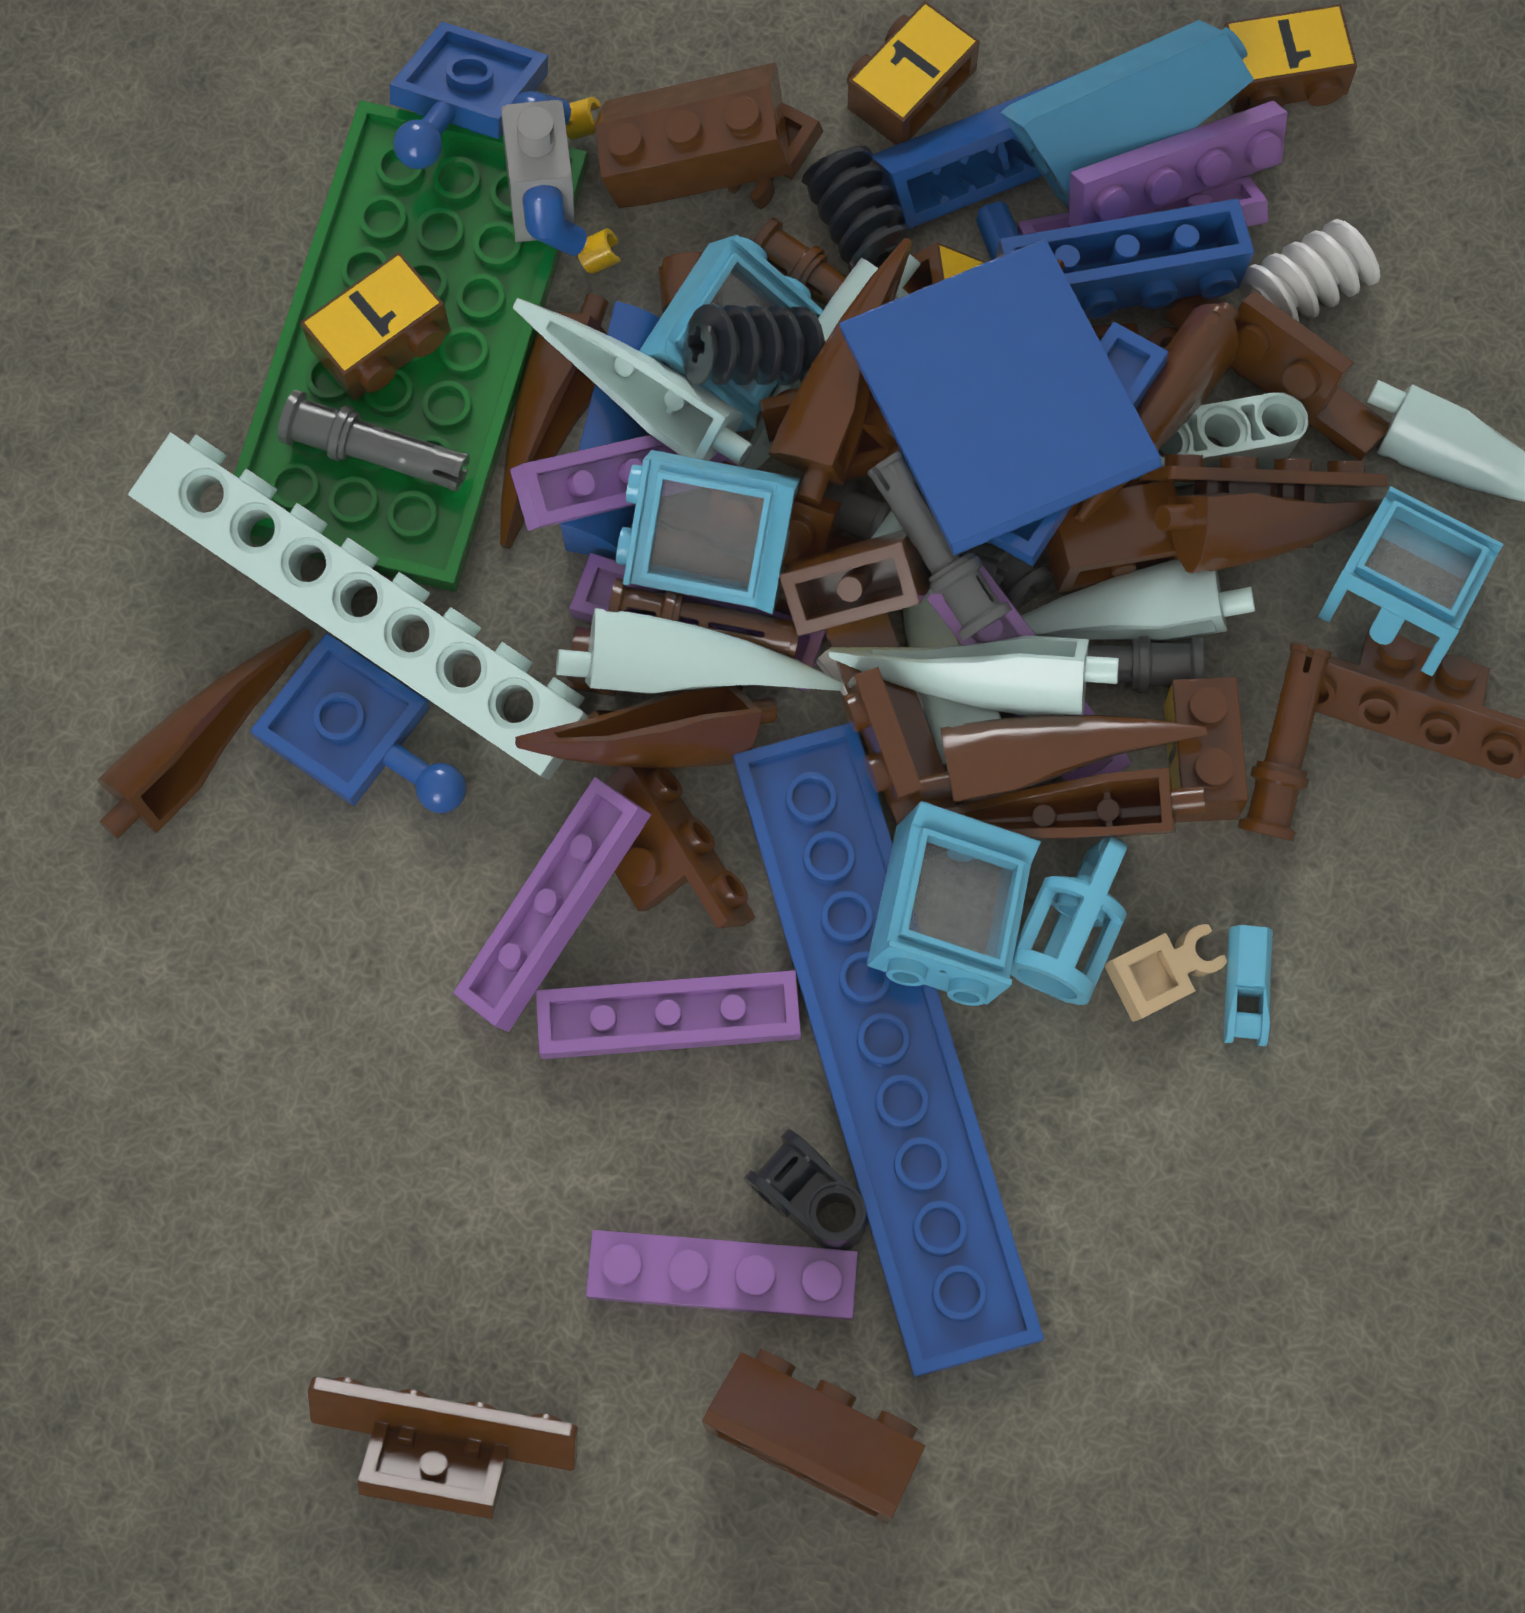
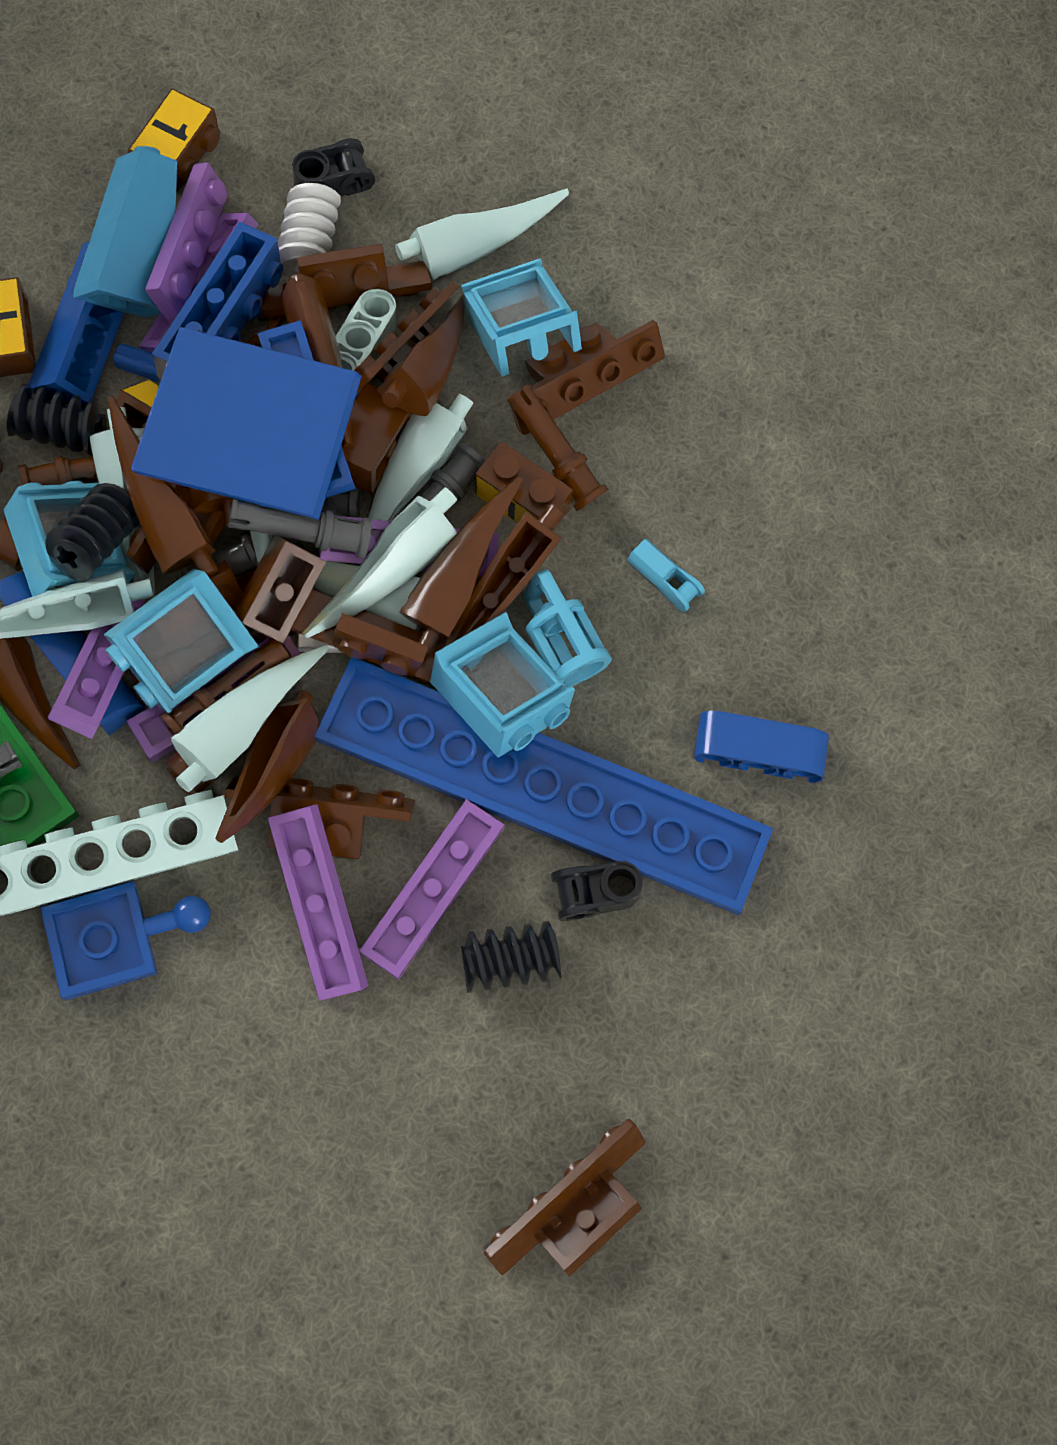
camera: 60 degrees left, 0 degrees up
reddish brown piece [97,627,312,839] -> none
medium lavender plate [586,1230,858,1321] -> none
reddish brown slope [702,1349,926,1524] -> none
tan plate [1104,924,1227,1022] -> none
none -> black piece [292,138,376,196]
none -> black piece [461,921,561,993]
none -> blue beam [693,711,829,783]

